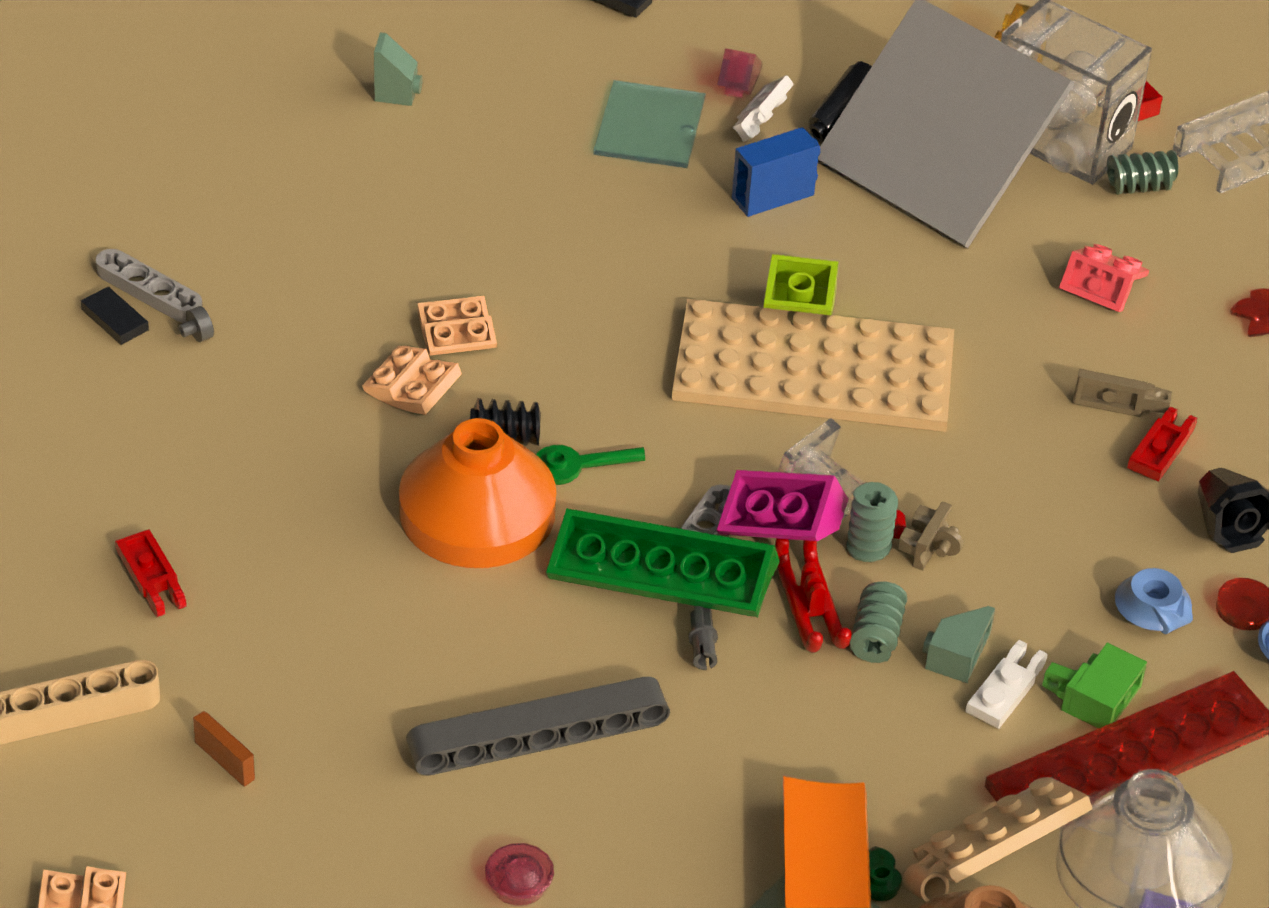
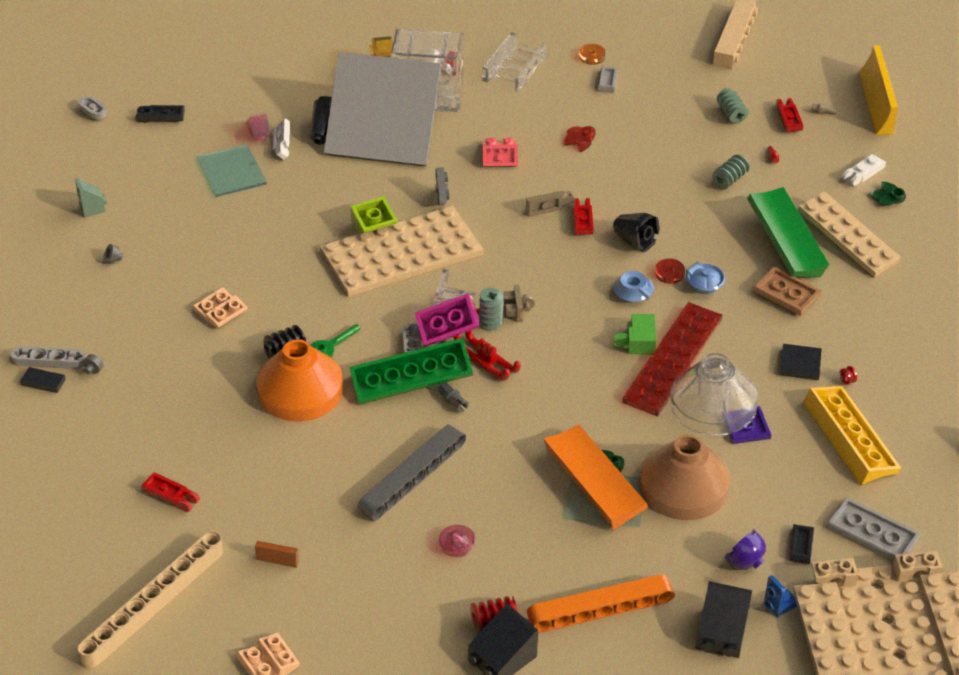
camera: 30 degrees left, 0 degrees up
light nougat slope [362,345,462,415] -> none
blue brick [732,127,820,217] -> none
sand green piece [850,581,908,663] -> none
tan hinge [903,777,1093,902] -> none
sand green slope [922,606,995,683] -> none
white hinge [966,640,1048,729] -> none
sand green piece [1107,150,1179,195] -> none
none -> dark grey tile [104,244,123,264]
none -> dark grey hinge [435,167,449,205]

